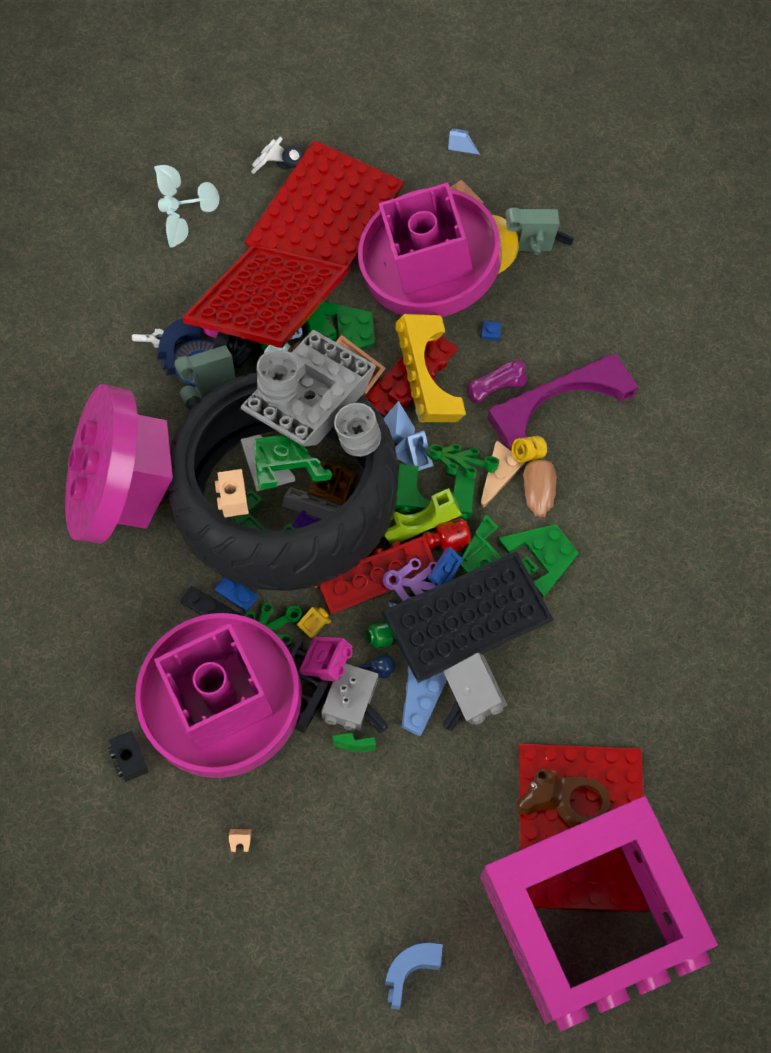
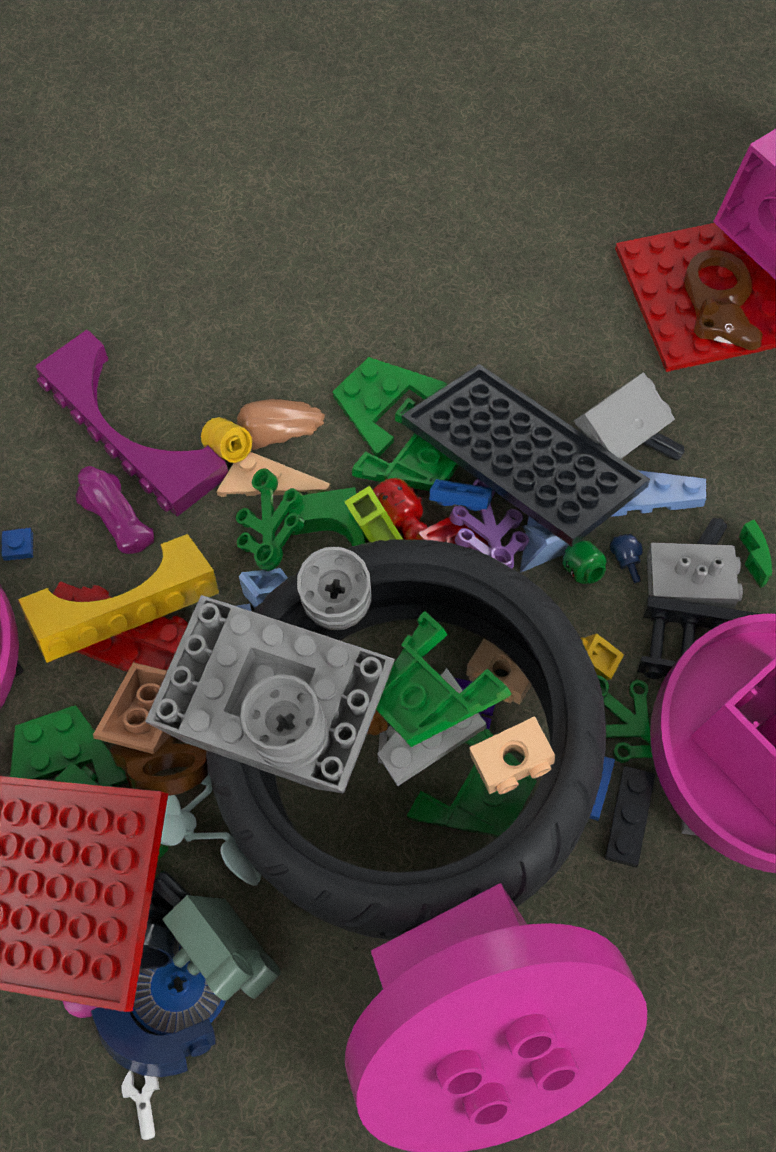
camera: 100 degrees left, 0 degrees up
dark pink plate [299,637,353,682] -> none

